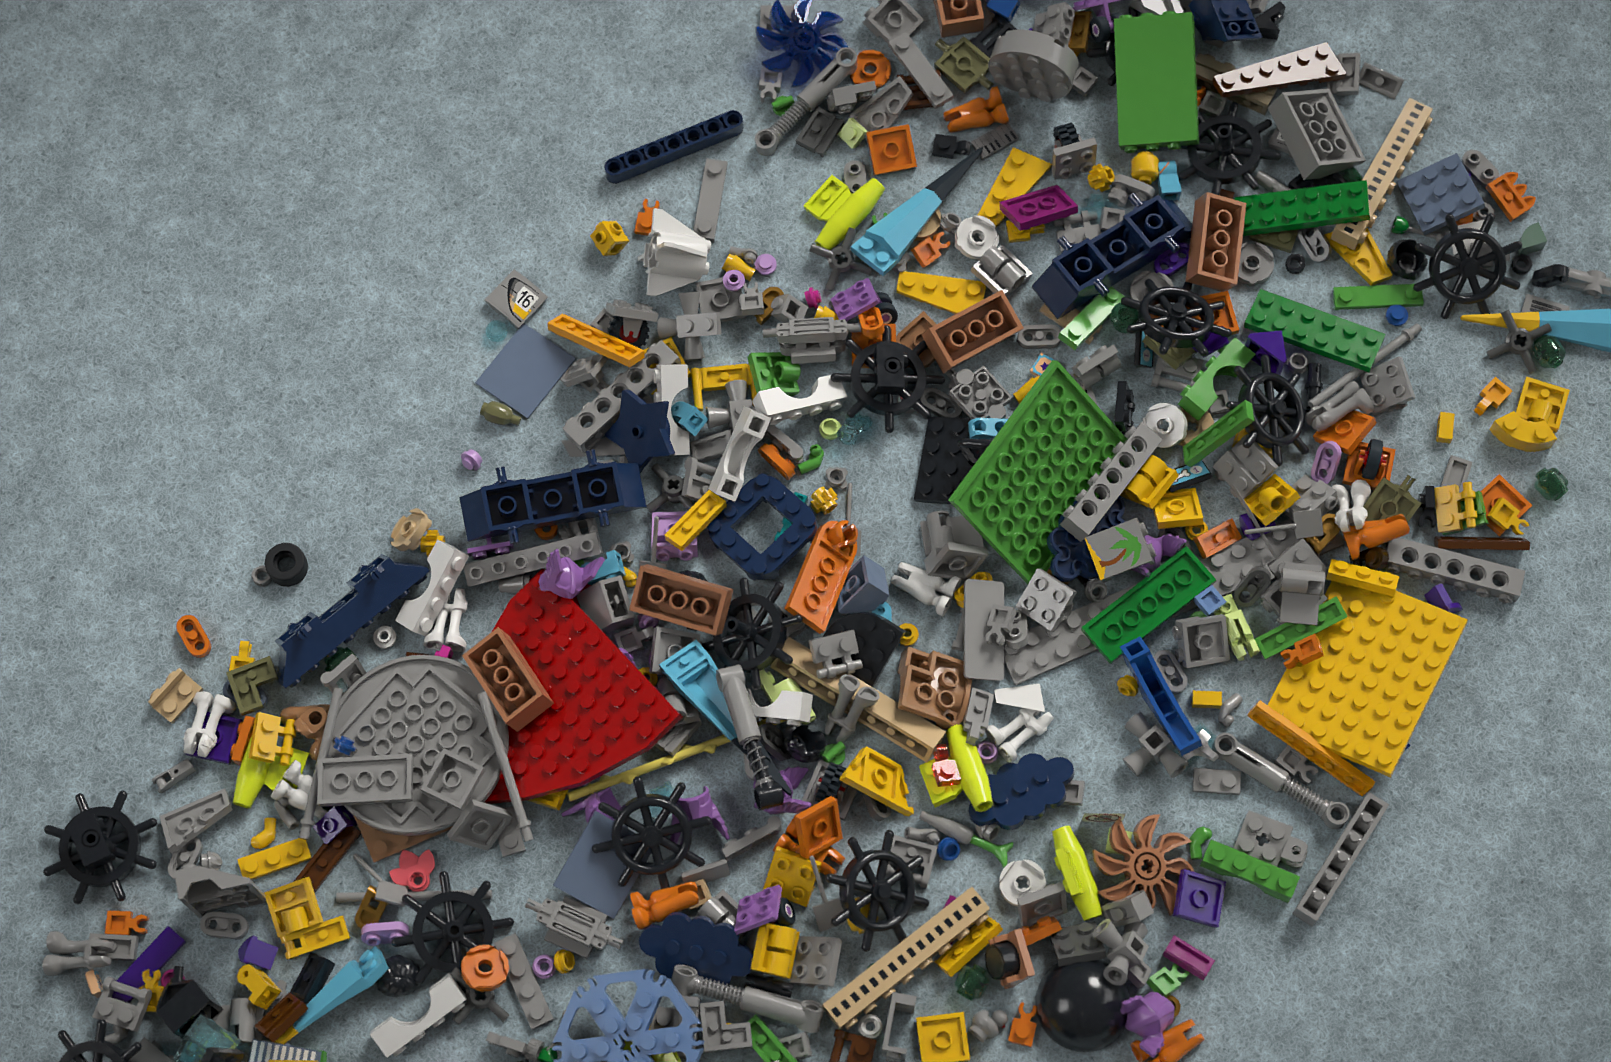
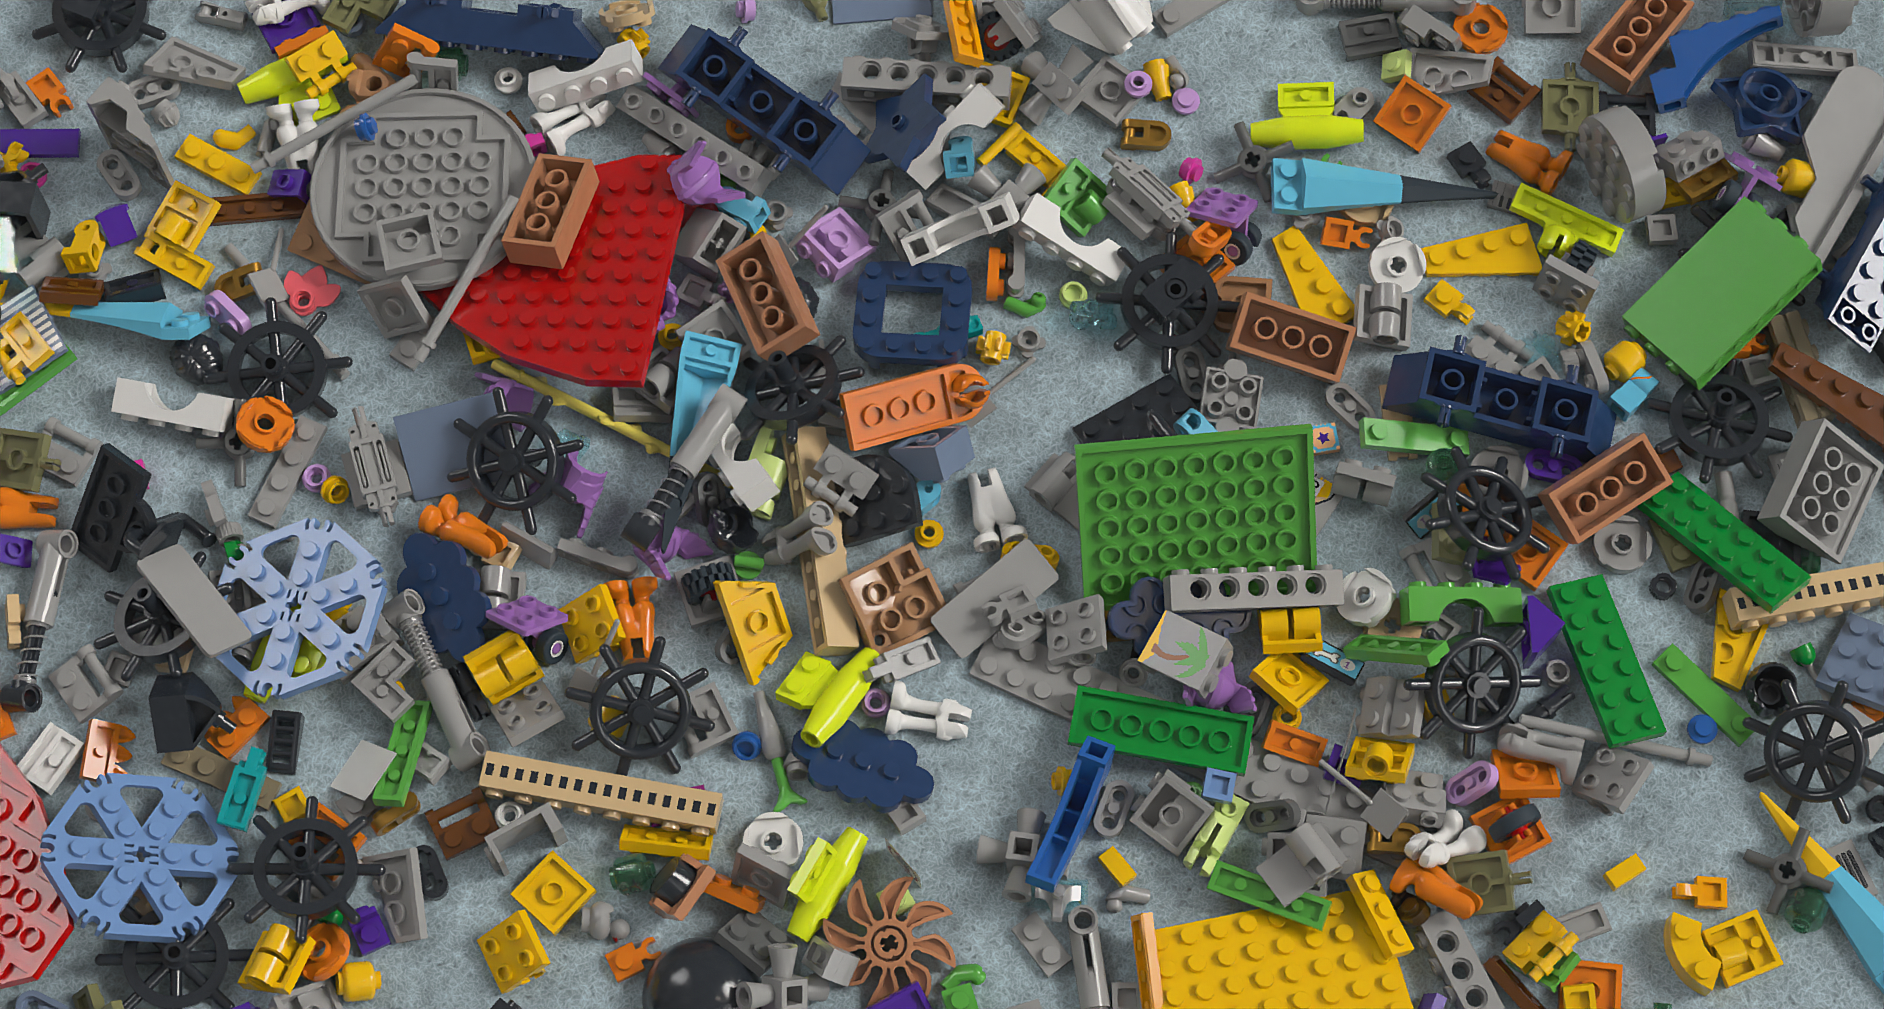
camera: 45 degrees right, 0 degrees up
light grey plate [317,753,413,807] -> none
yellow plate [664,490,727,551] -> none
light grey plate [740,282,764,316] -> none
light grey brick [771,294,808,323] -> none
orange plate [794,796,843,859] -> none
light grey plate [888,32,954,109] -> none
light grey arm [904,827,940,846] -> none
light grey plate [924,542,989,580] -> none
clear red plate [931,744,961,787] -> none
white sticker [994,683,1045,712] -> none
magenta plate [1000,185,1078,231] -> none
black plate [1114,381,1135,435] -> none
orange plate [1280,634,1324,669] -> none
none -> orange plate [372,23,440,78]
none -> neon yellow plate [1509,182,1624,260]

